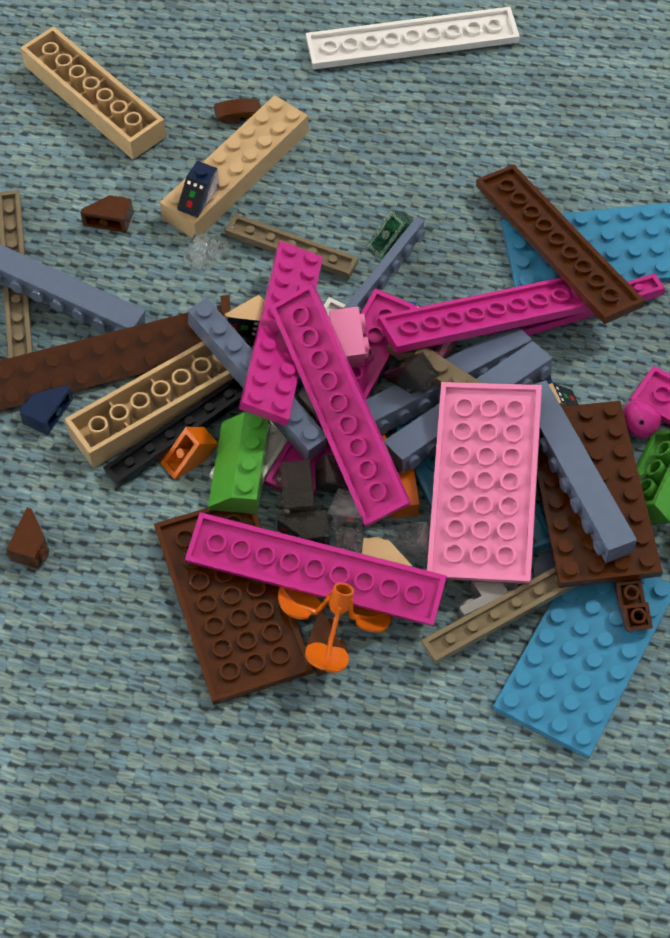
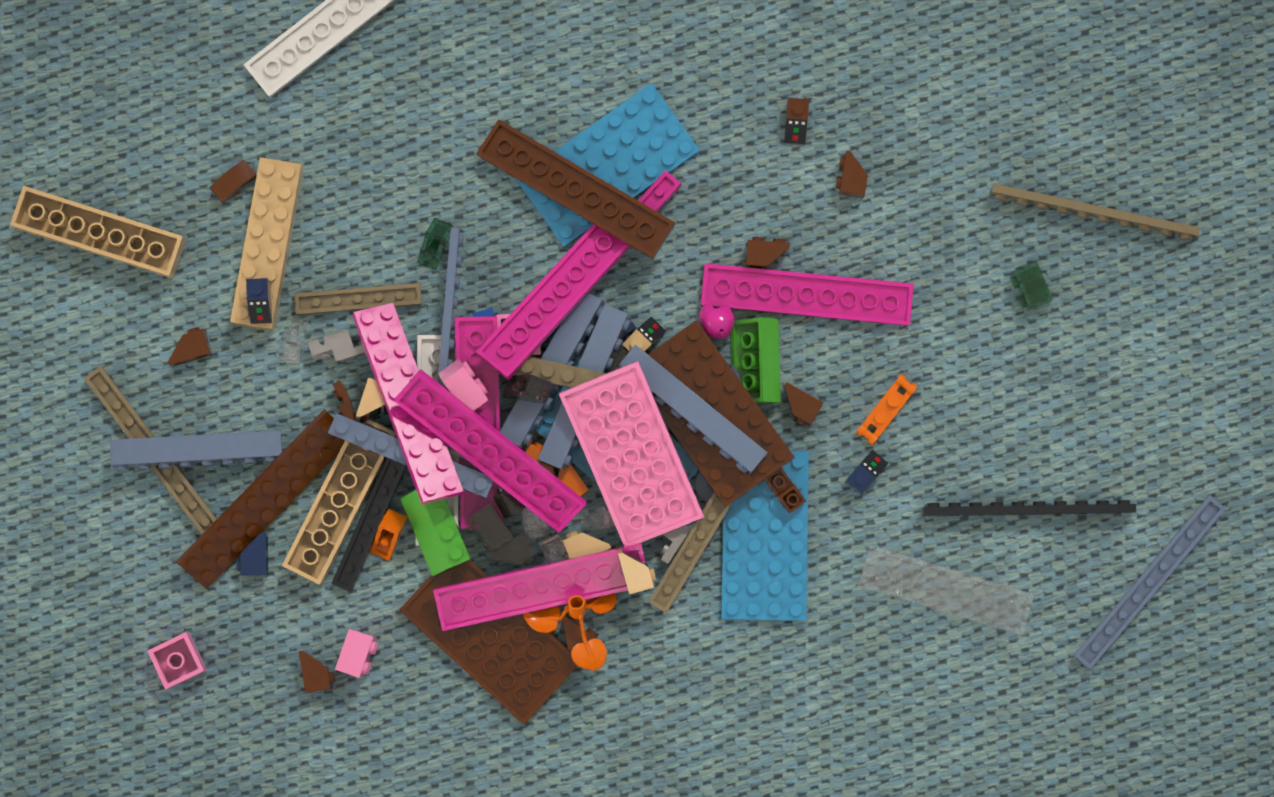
camera: 25 degrees left, 25 degrees up
none -> light grey plate [308,331,366,364]
none -> bright pink brick [335,629,379,678]
none -> tan slope [617,549,657,594]

